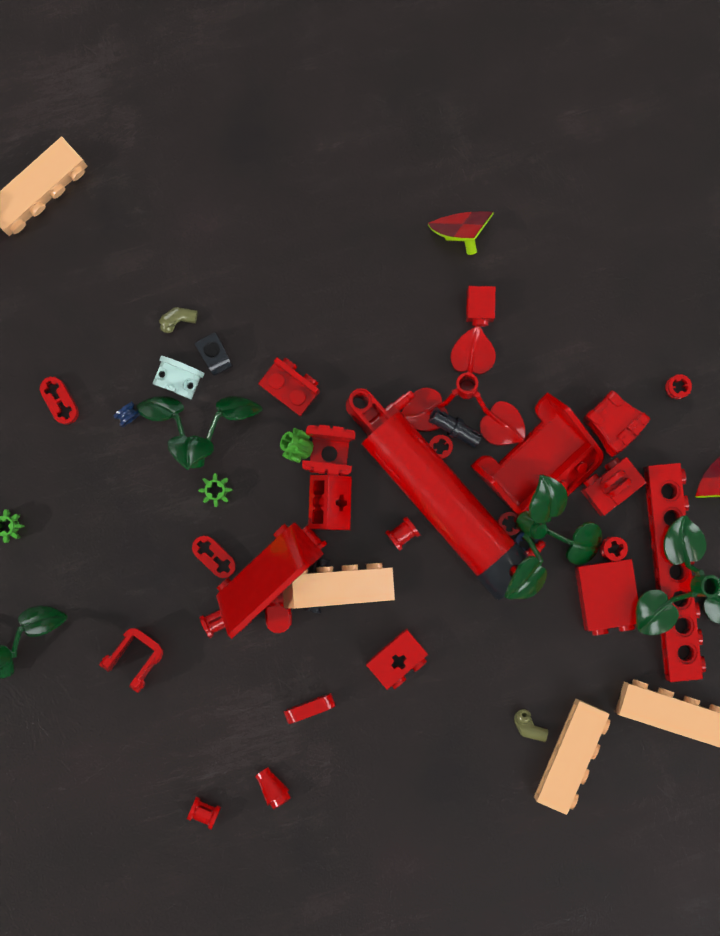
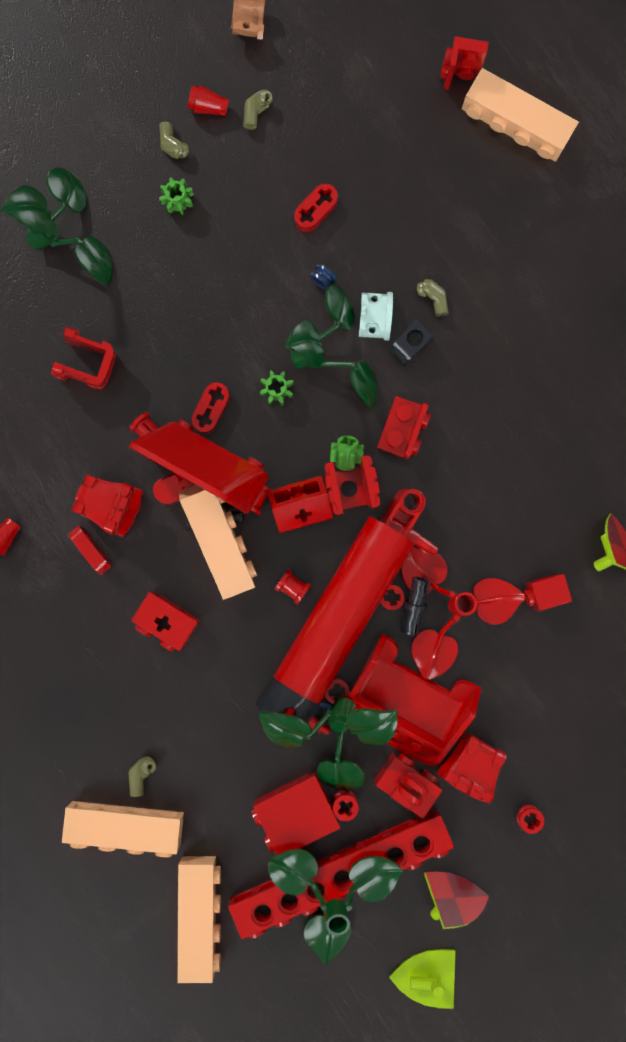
camera: 70 degrees right, 0 degrees up
none -> red piece [71,475,143,537]

